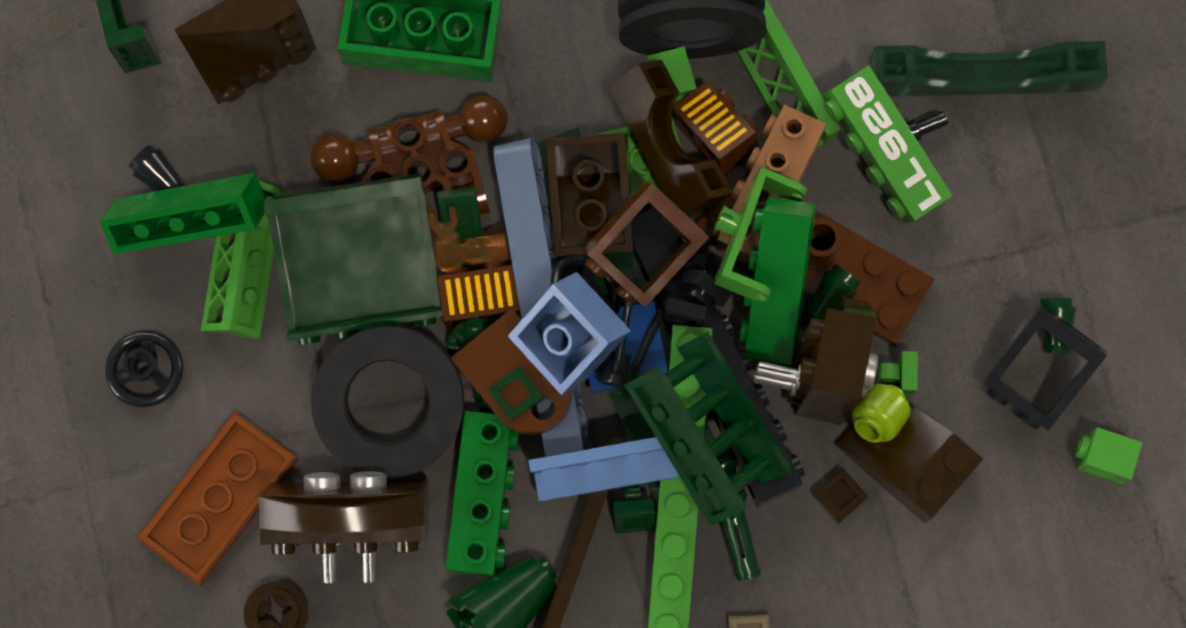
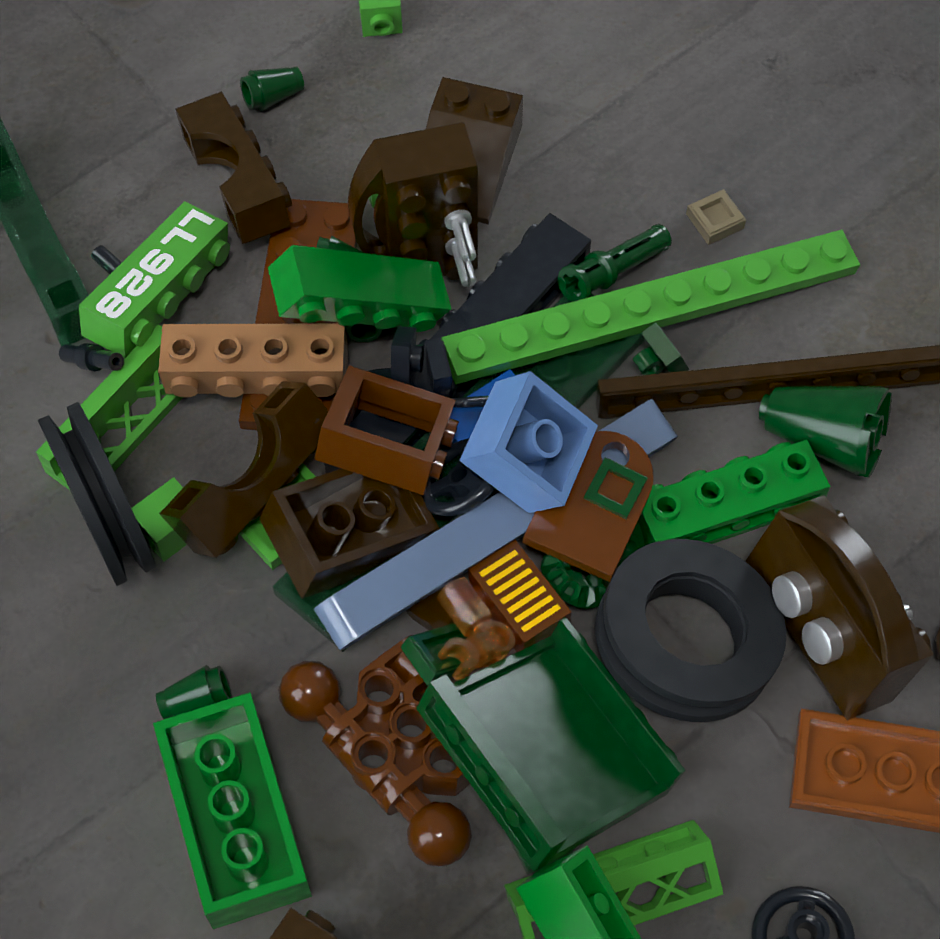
camera: 115 degrees left, 15 degrees down
medium blue fence [528,437,680,502] -> none
dark green fence [624,331,792,526] -> none
reddish brown brick [673,80,759,175] -> none
bright green piece [714,167,807,302] -> none
dark brown tile [812,467,869,524] -> none
black window [984,304,1107,431] -> none
none -> black bar [59,343,124,372]
none -> dark green cone [156,665,232,719]
none -> dark brown arch [175,91,292,244]

